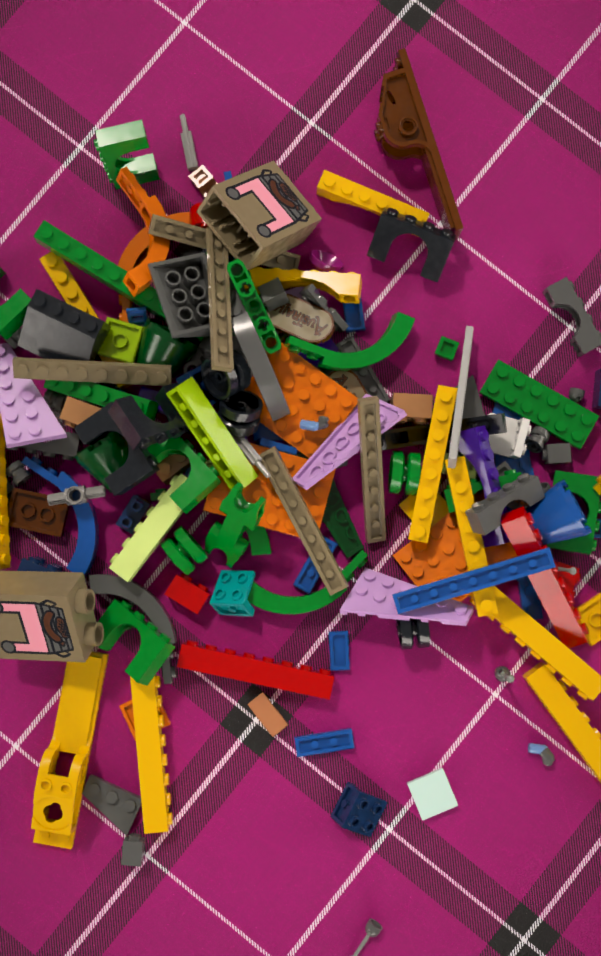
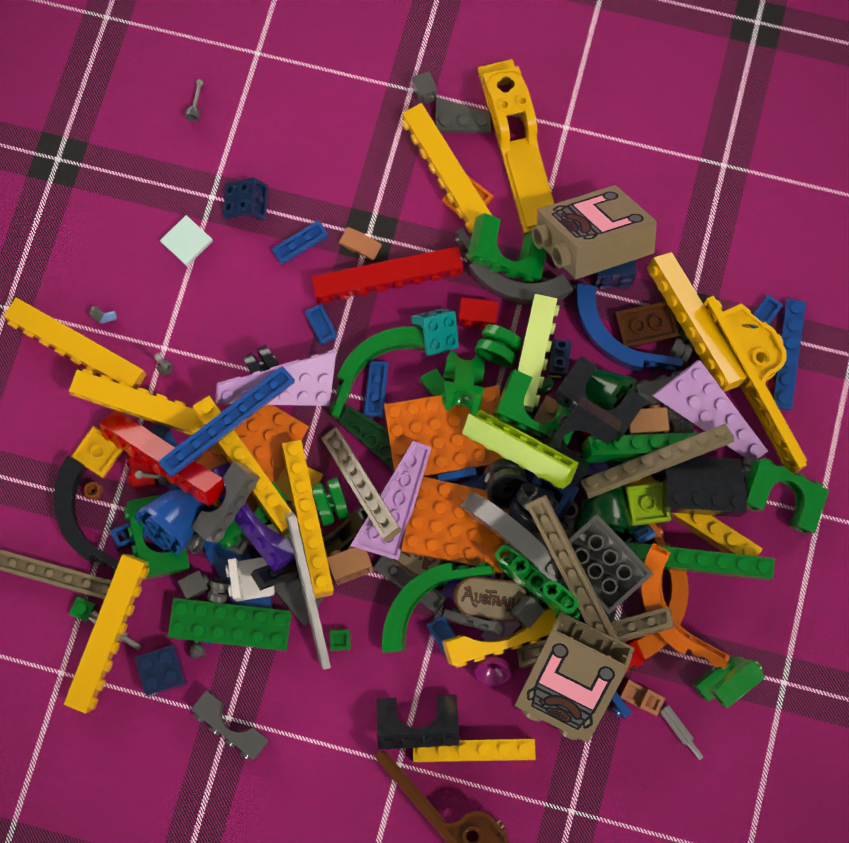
camera: 160 degrees right, 10 degrees down
light grey axle [47,485,106,506] -> none
light grey axle [232,435,271,478] -> none
dark tan plate [259,446,349,596] -> none
arm [300,416,329,431] -> none

